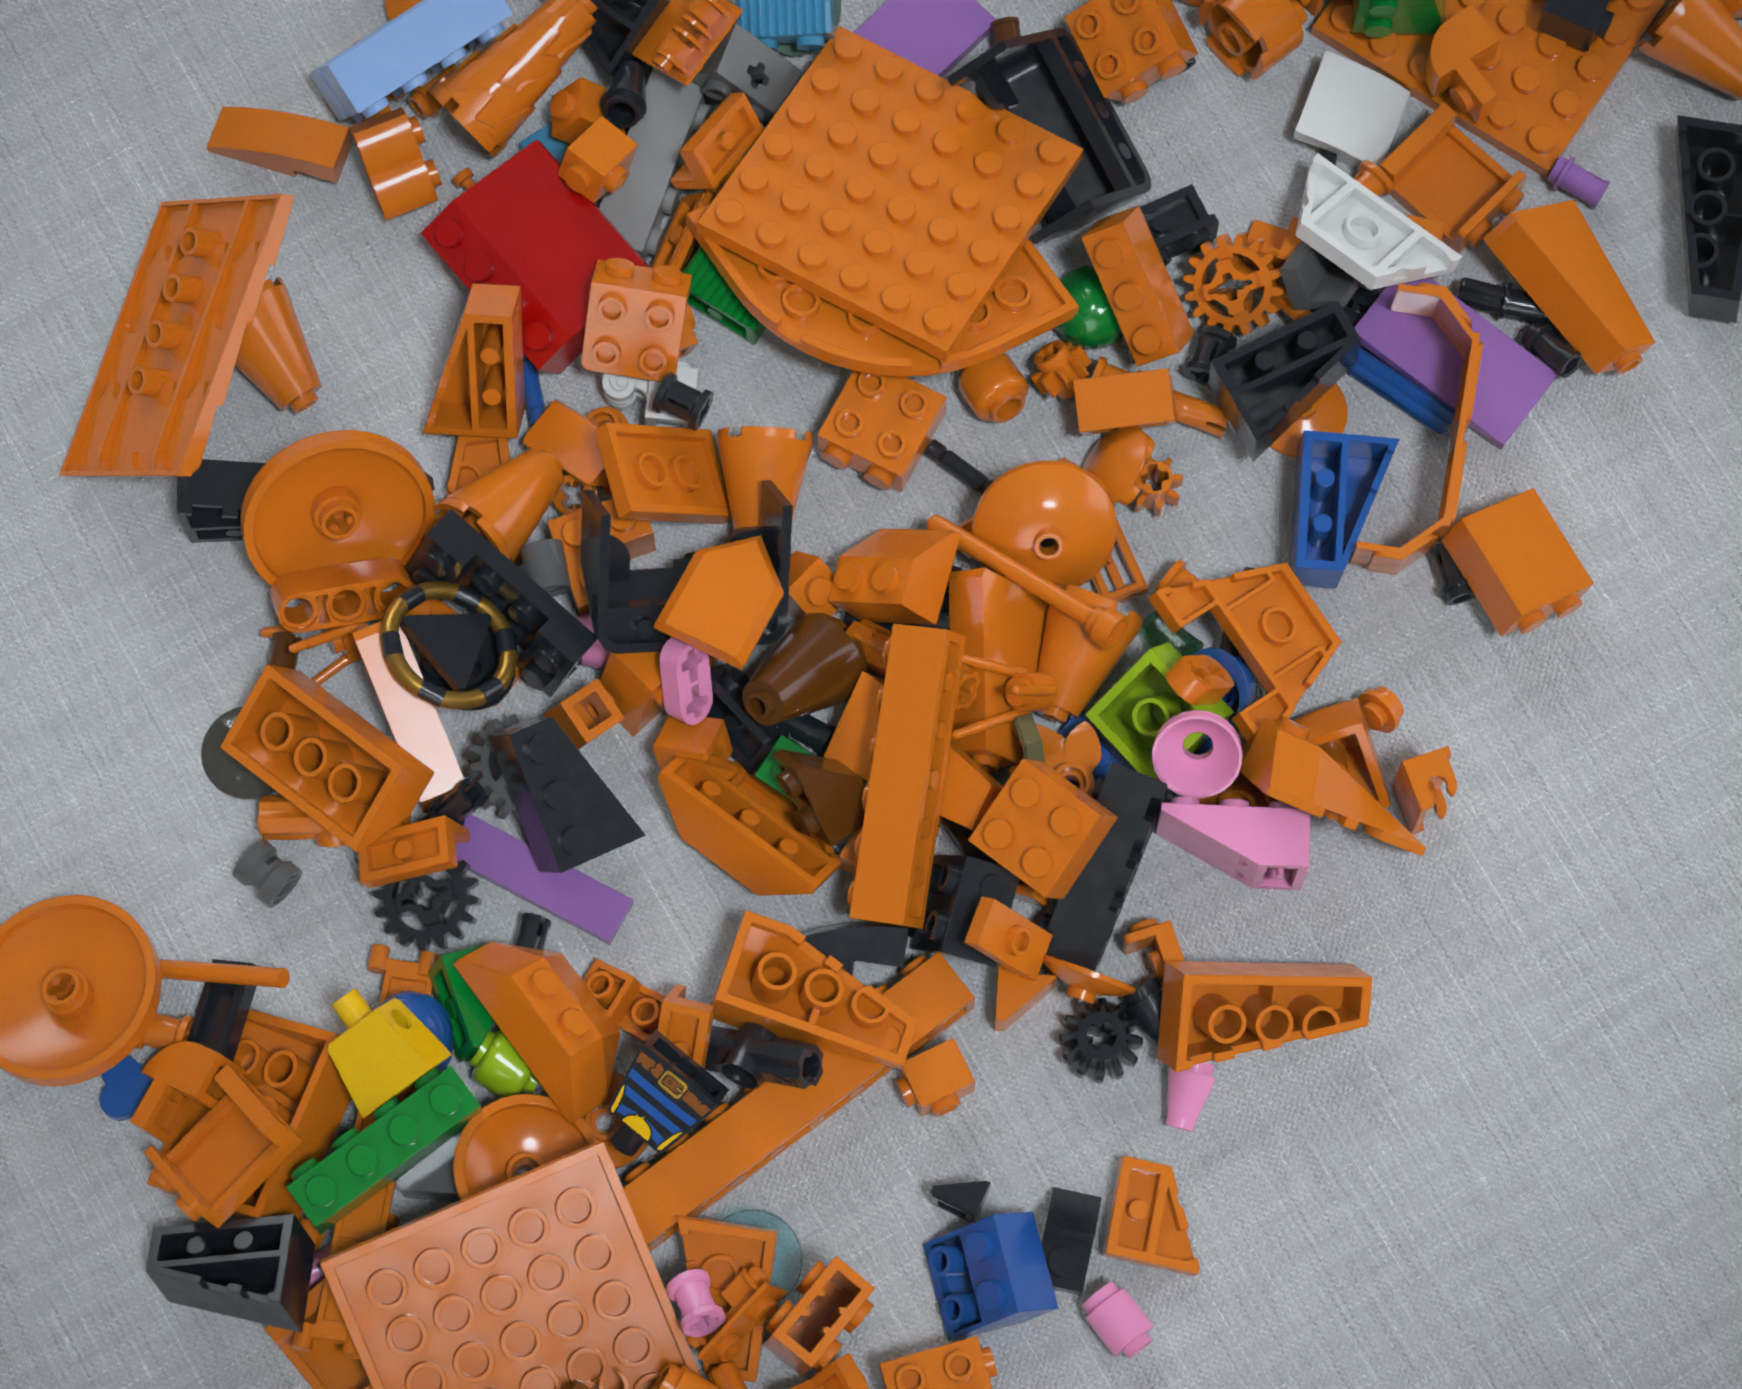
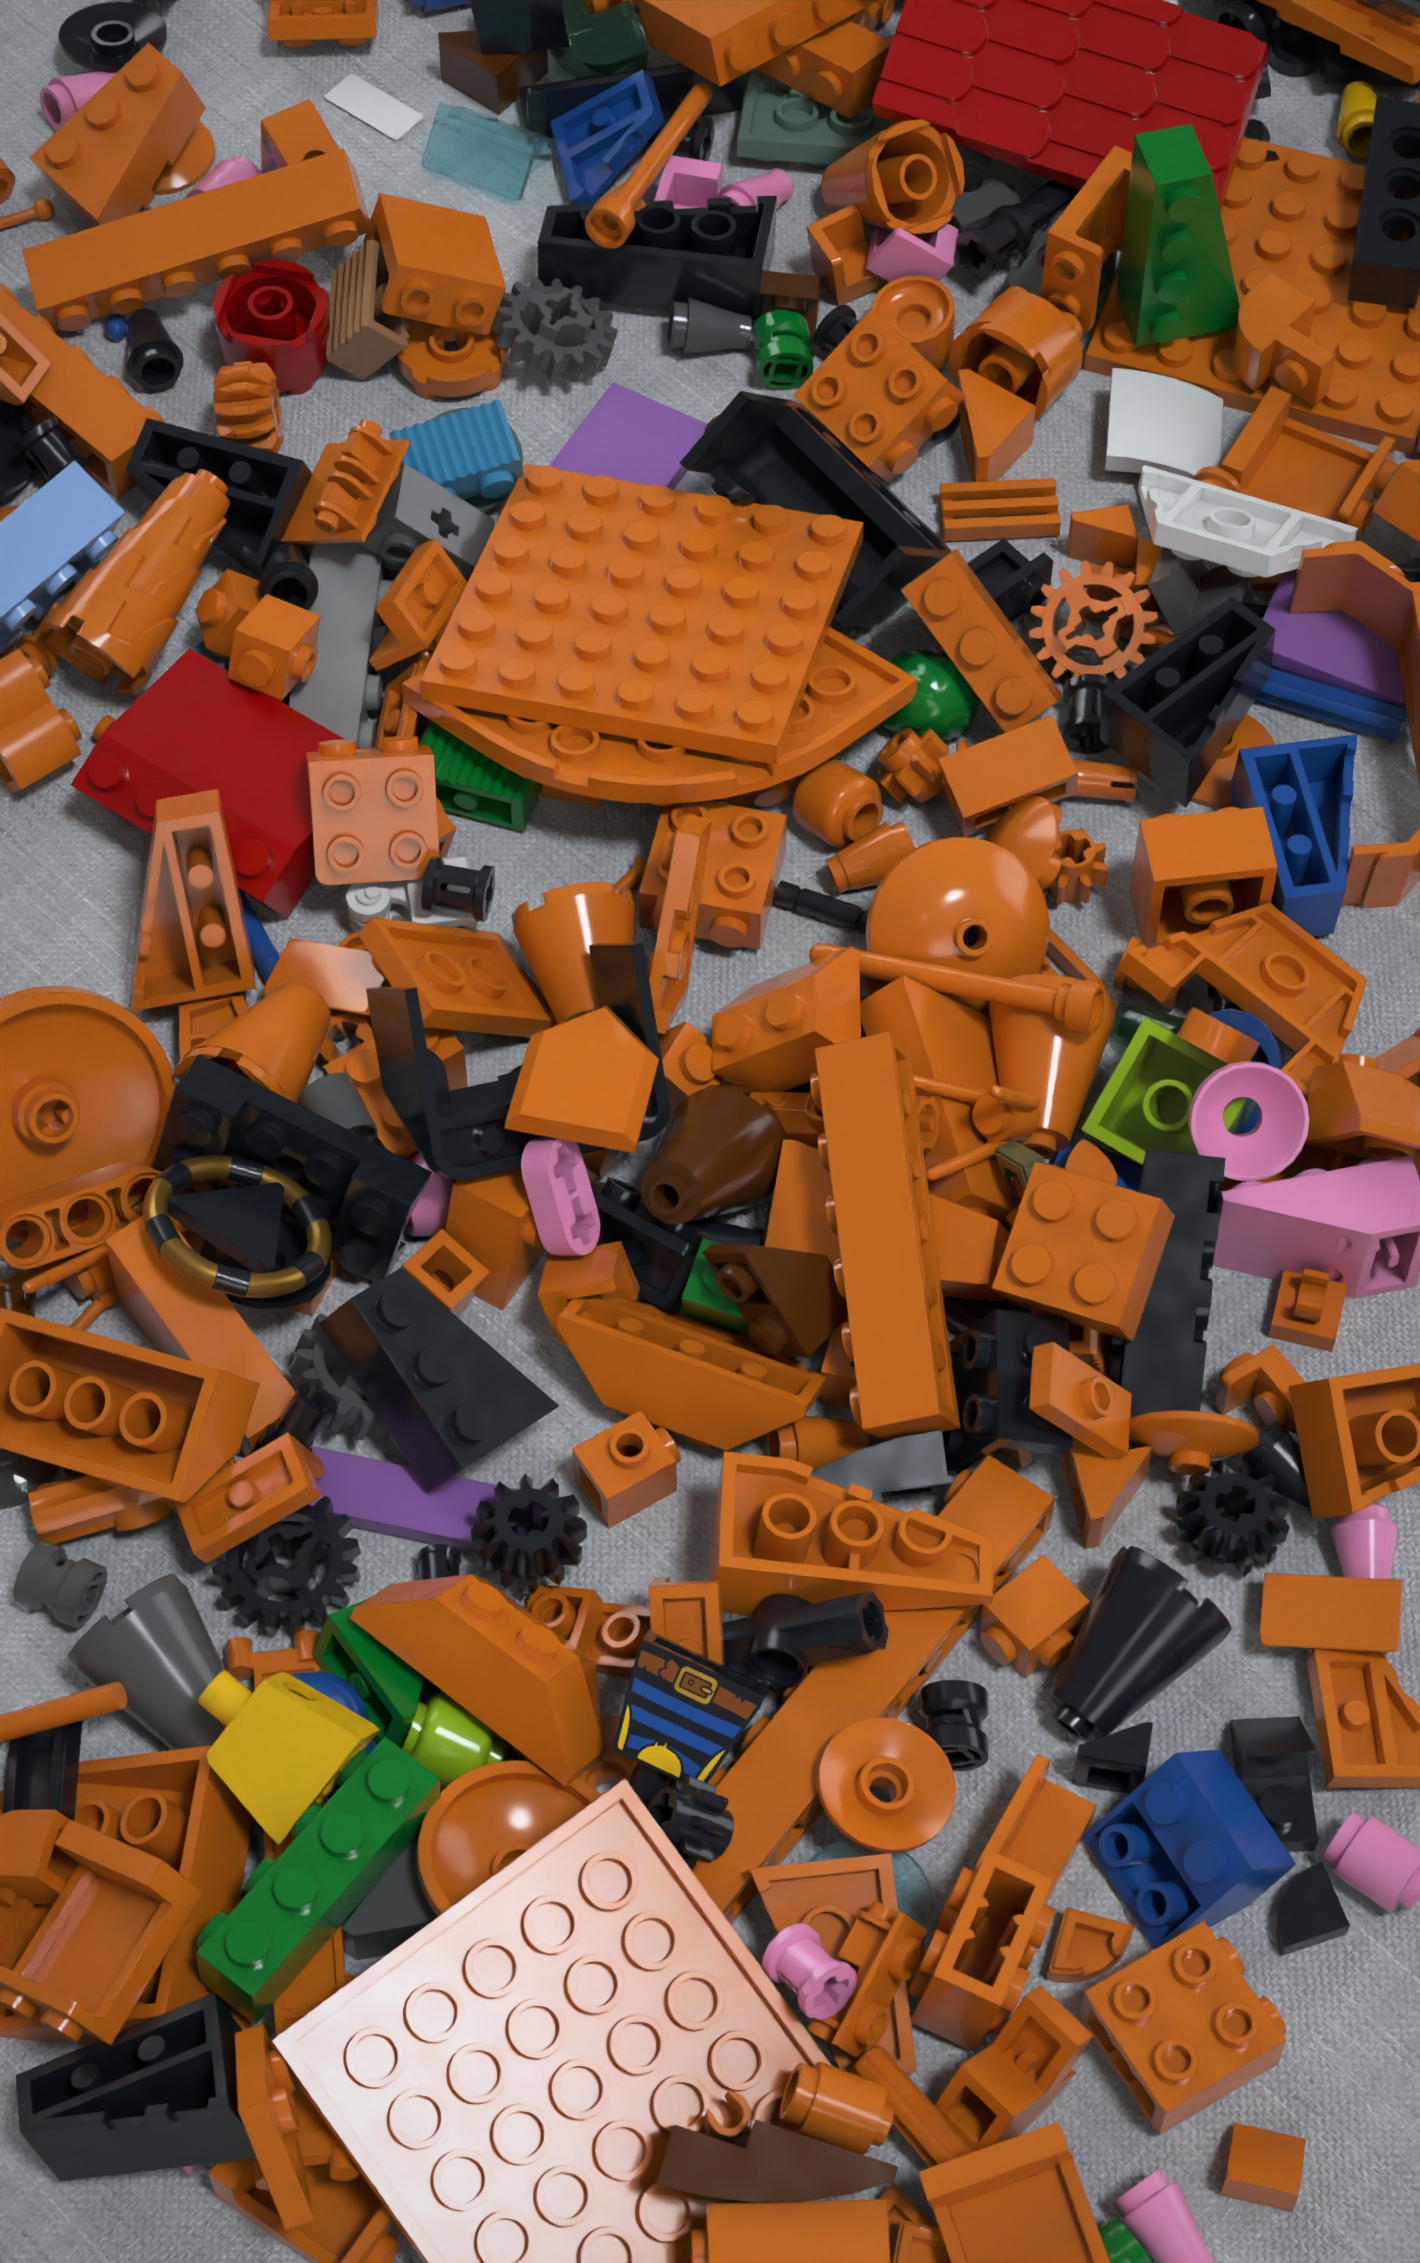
camera: 15 degrees left, 15 degrees down
none -> dark grey cone [68,1574,226,1750]
none -> orange wing [235,2024,314,2230]
none -> black gear [471,1473,587,1594]
none -> orange brick [572,1410,681,1529]
none -> orange piece [613,857,646,895]
none -> orange wing [647,814,712,1034]
none -> black gear [647,1776,734,1871]
none -> orange cone [767,1416,869,1472]
none -> orange dish [817,1717,956,1853]
none -> orange cone [825,822,915,894]
none -> black wheel [919,1679,988,1771]
none -> orange tile [939,478,1061,542]
none -> orange slope [956,369,1036,482]
none -> orange panel [974,1754,1097,1904]
none -> orange tile [1047,1907,1134,1983]
none -> black cone [1049,1545,1232,1741]
none -> orange slope [1067,504,1138,568]
none -> orange brick [1129,807,1278,949]
none -> orange slope [1259,1573,1403,1652]
none -> orange tile [1268,1268,1348,1352]
none -> black tile [1276,1862,1350,1956]

